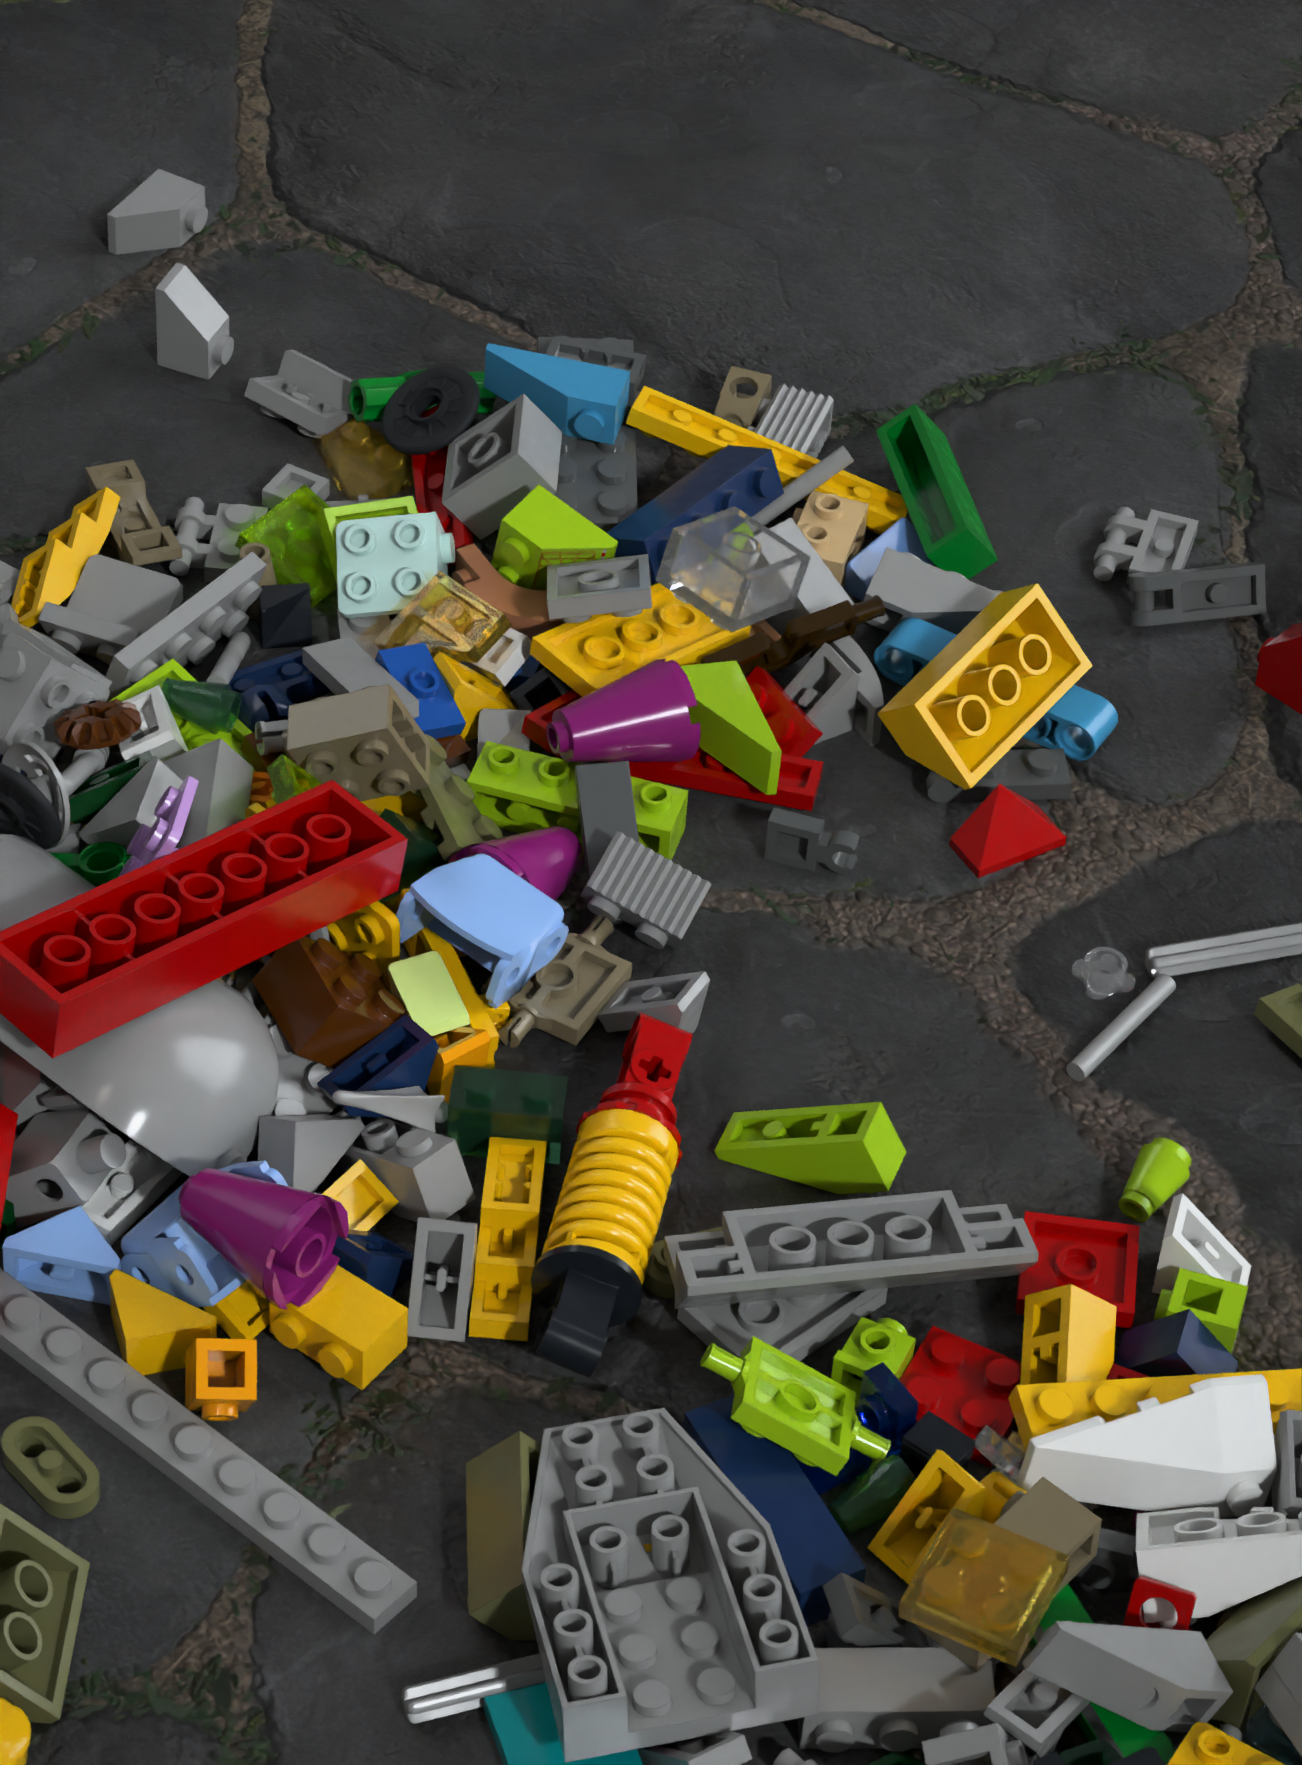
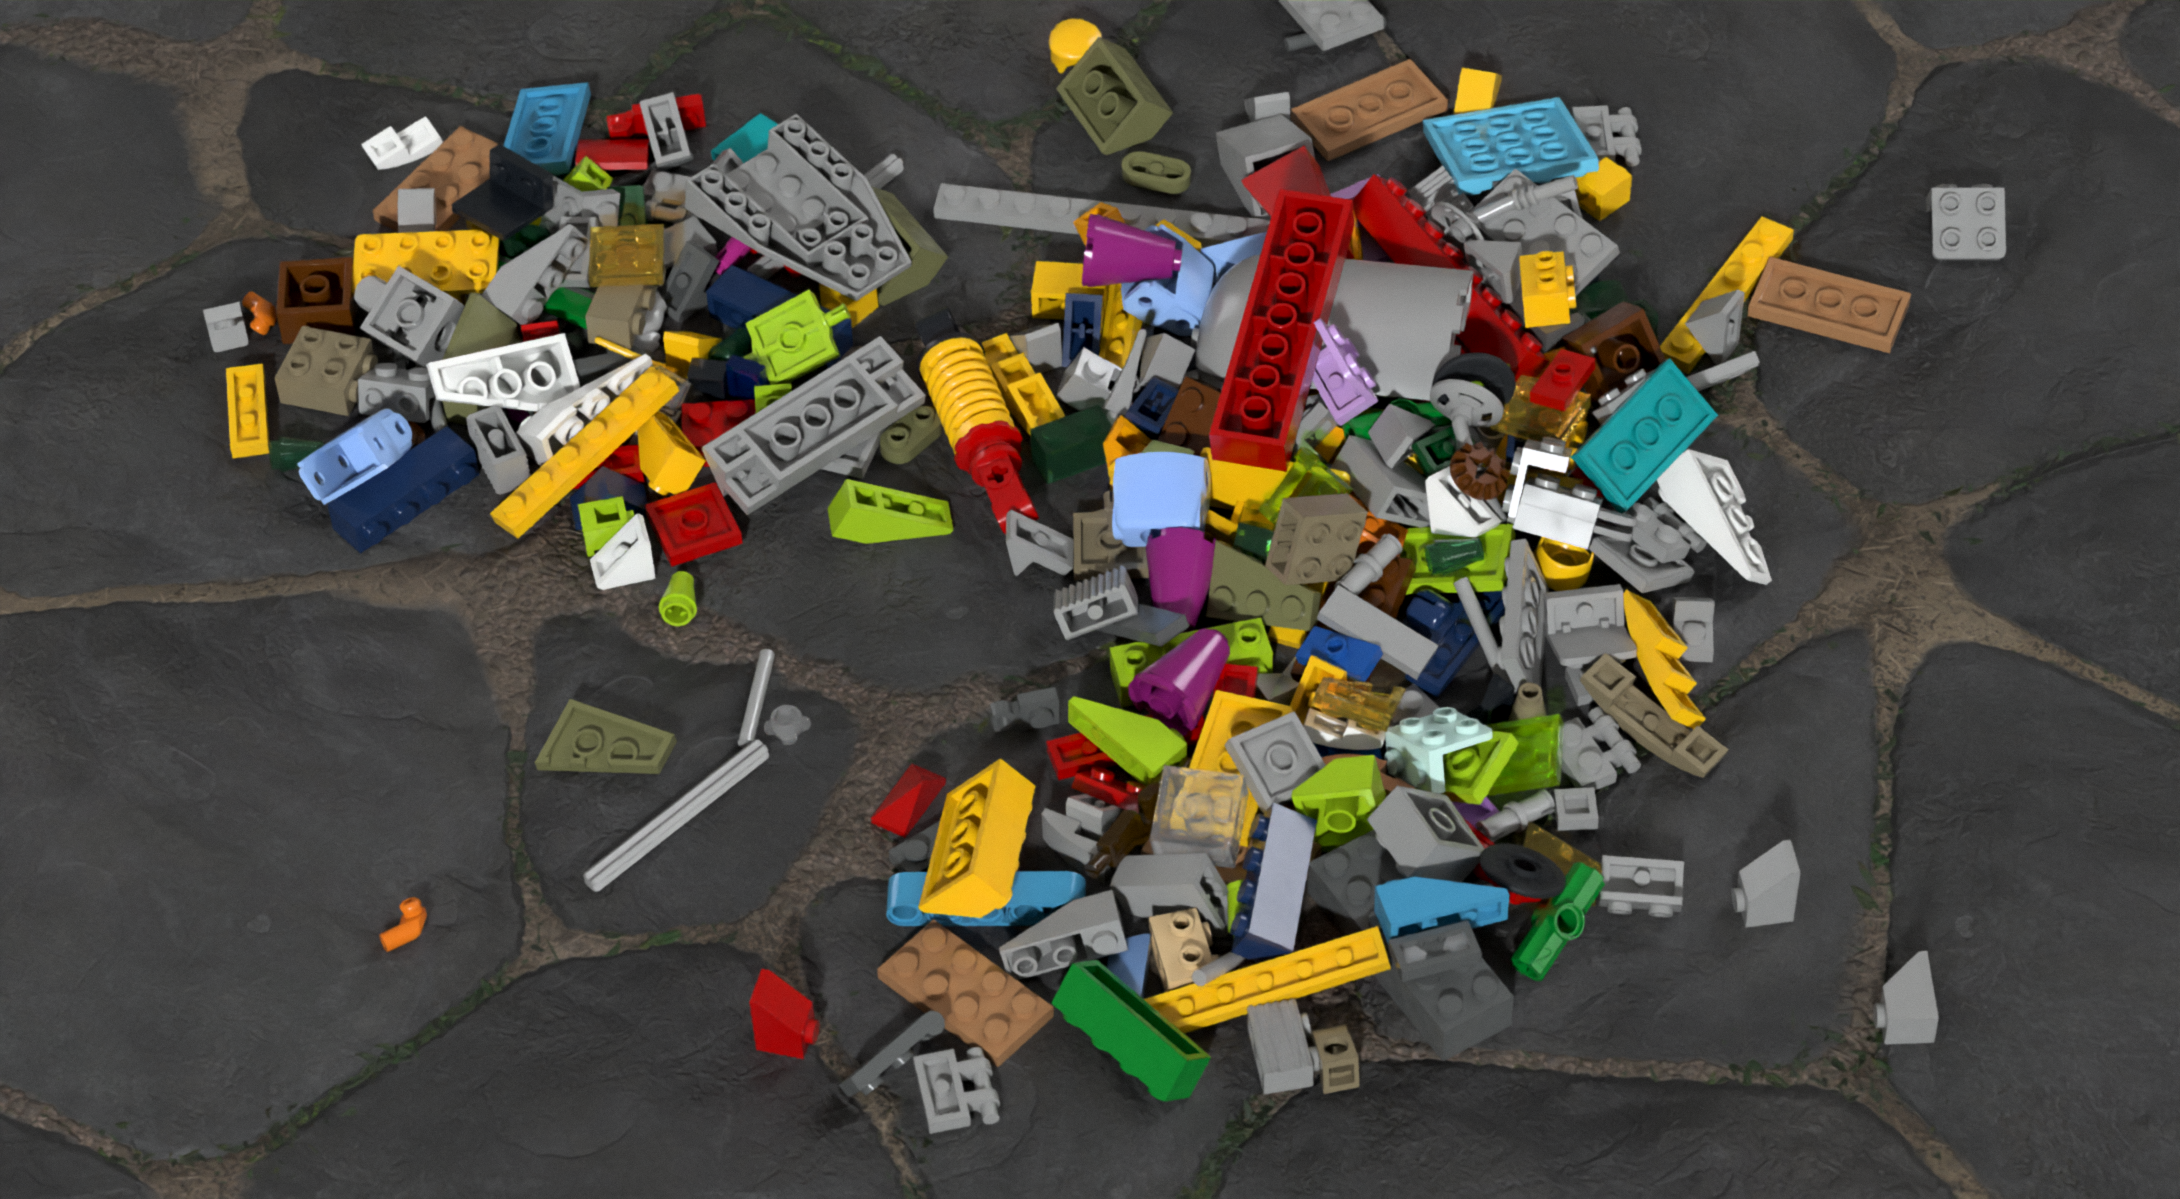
camera: 155 degrees right, 5 degrees up
none -> medium nougat plate [877,919,1054,1067]

